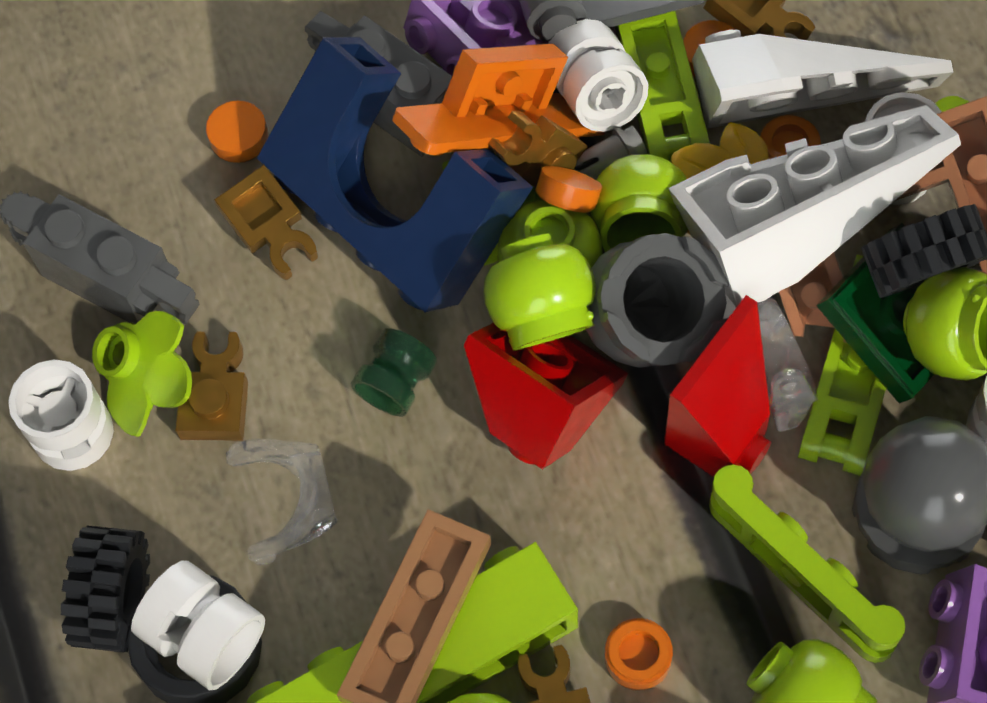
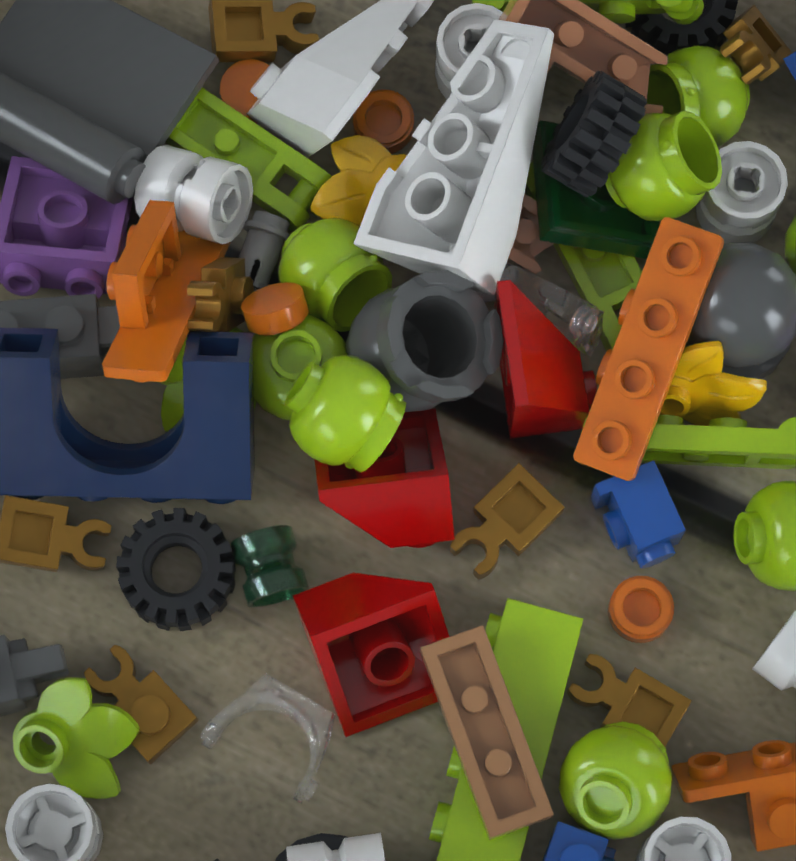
camera: 50 degrees left, 10 degrees up
none -> black tyre [116,508,236,631]
none -> red slope [292,572,450,737]
none -> pearl gold plate [450,463,565,580]
none -> orange bracket [573,217,724,481]
none -> blue brick [590,460,686,569]
none -> yellow plate [660,341,767,426]

